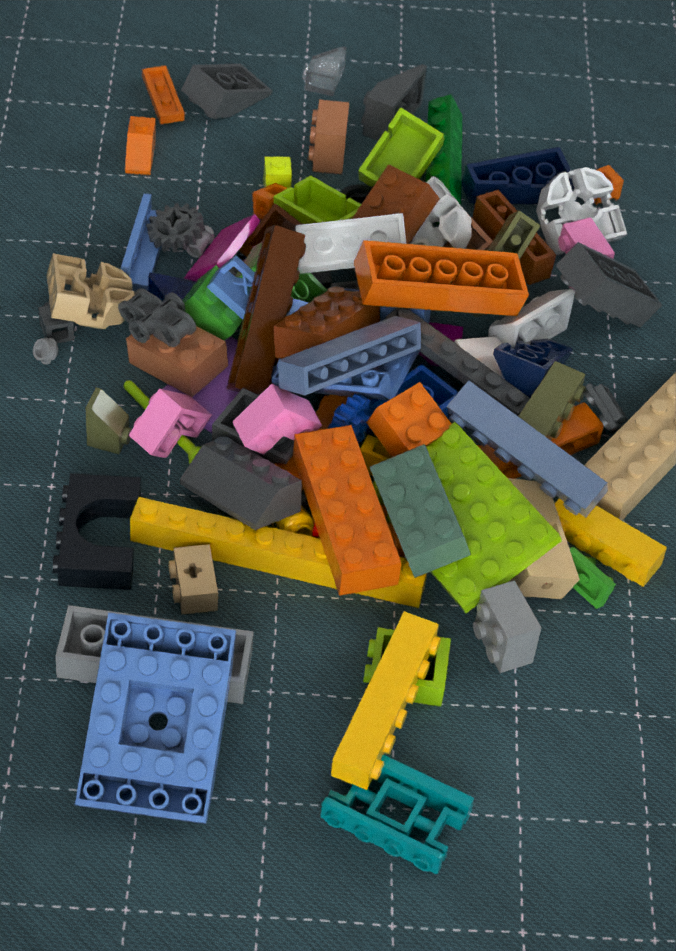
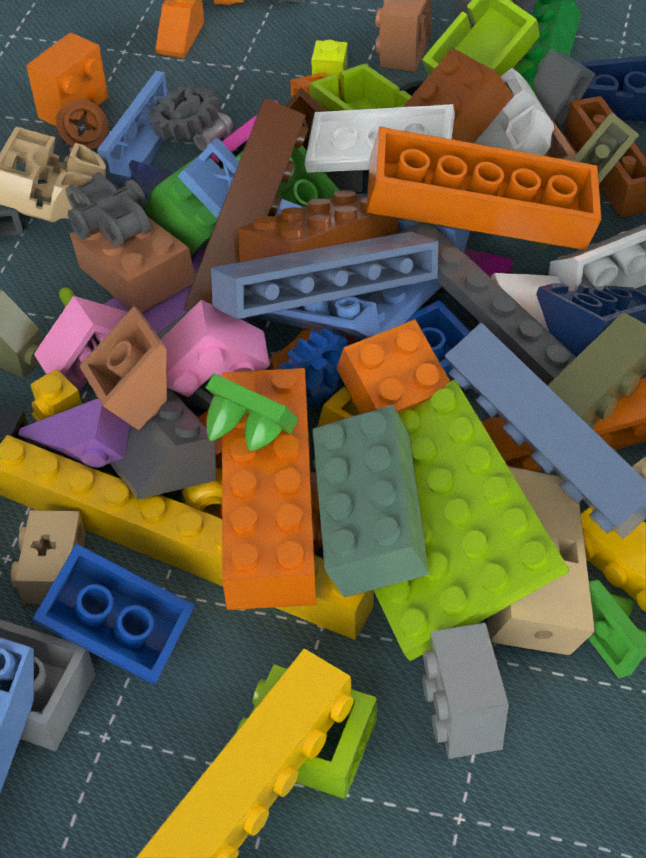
camera: 20 degrees right, 0 degrees up
none -> medium lavender slope [18,398,131,468]
none -> orange brick [26,32,109,127]
none -> yellow brick [30,369,82,422]
none -> blue slope [32,544,195,685]
none -> dark orange gear [56,99,108,150]
none -> nougat slope [80,306,167,430]
none -> bright green tile [206,373,299,451]
none -> dark grey slope [533,50,595,132]

